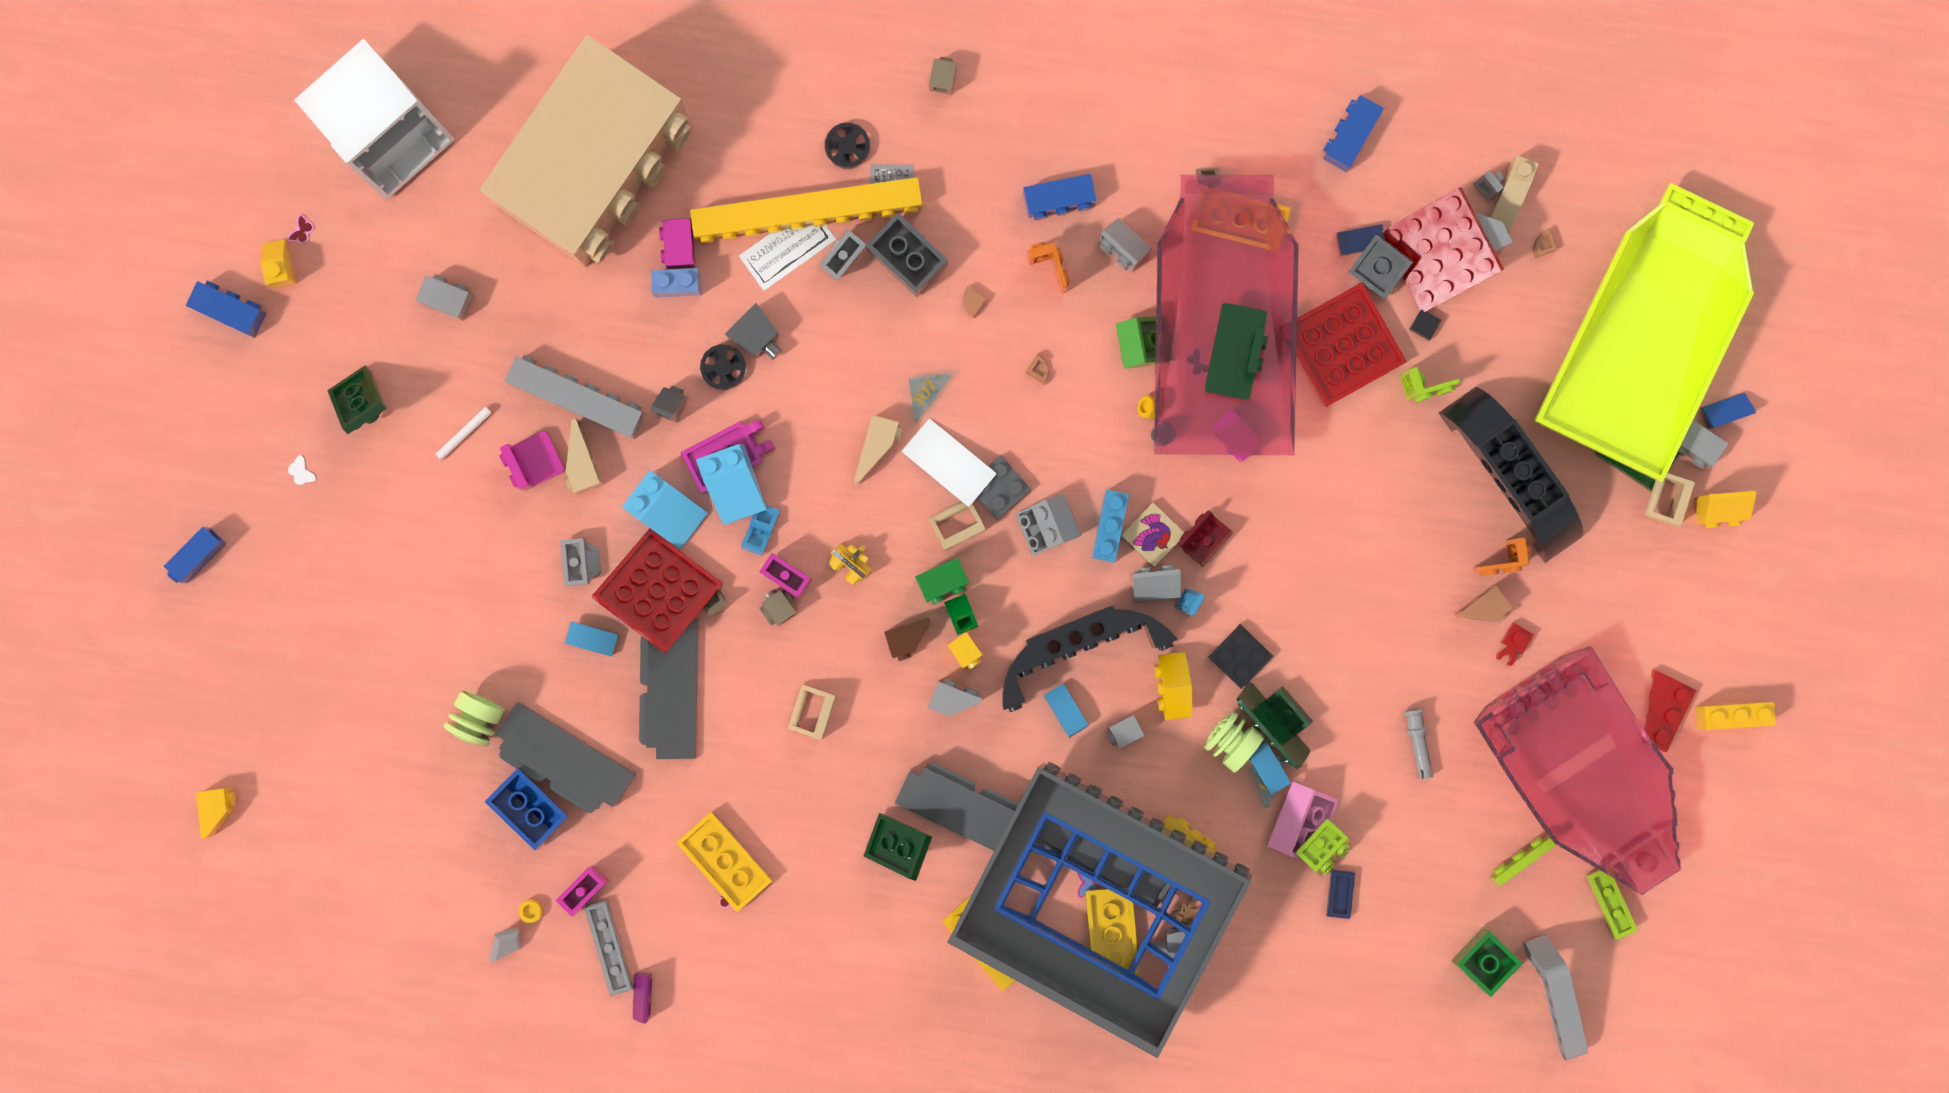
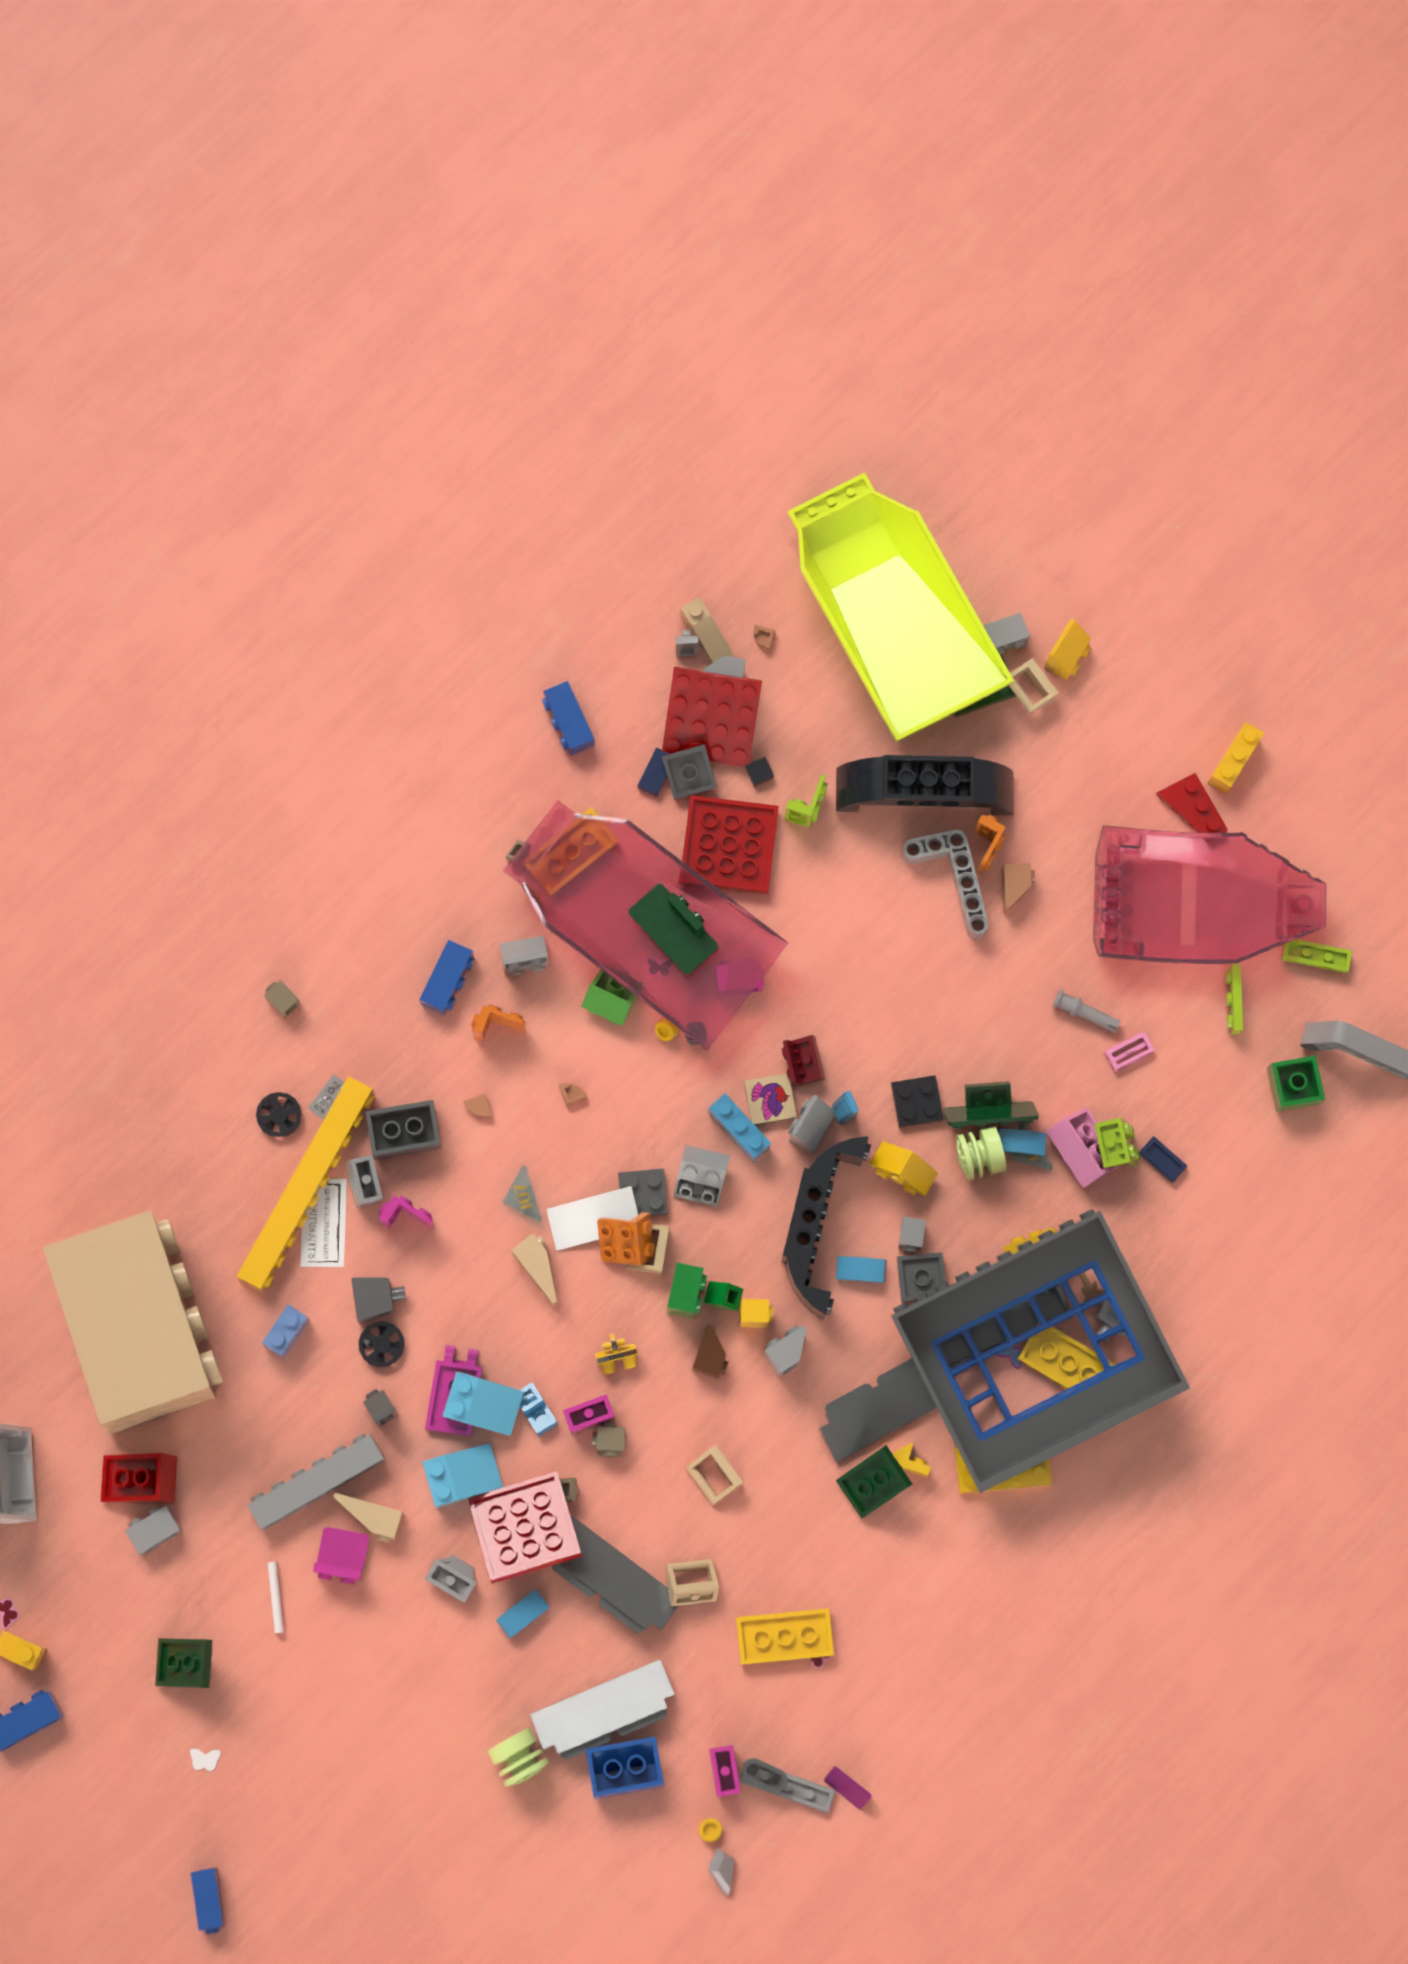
camera: 60 degrees left, 10 degrees down
dark pink brick [659,218,696,270] -> none
red plate [1496,623,1534,666] -> none
blue slope [1701,393,1756,429] -> none
none -> red slope [100,1453,177,1504]
none -> dark pink bracket [378,1195,434,1229]
none -> orange bracket [597,1212,655,1266]
none -> tan tile [665,1559,720,1607]
none -> dark grey plate [742,1758,787,1793]
none -> yellow slope [892,1442,931,1477]
none -> dark grey plate [896,1252,946,1303]
none -> light grey beam [902,830,988,939]
none -> bright pink tile [1104,1032,1155,1072]

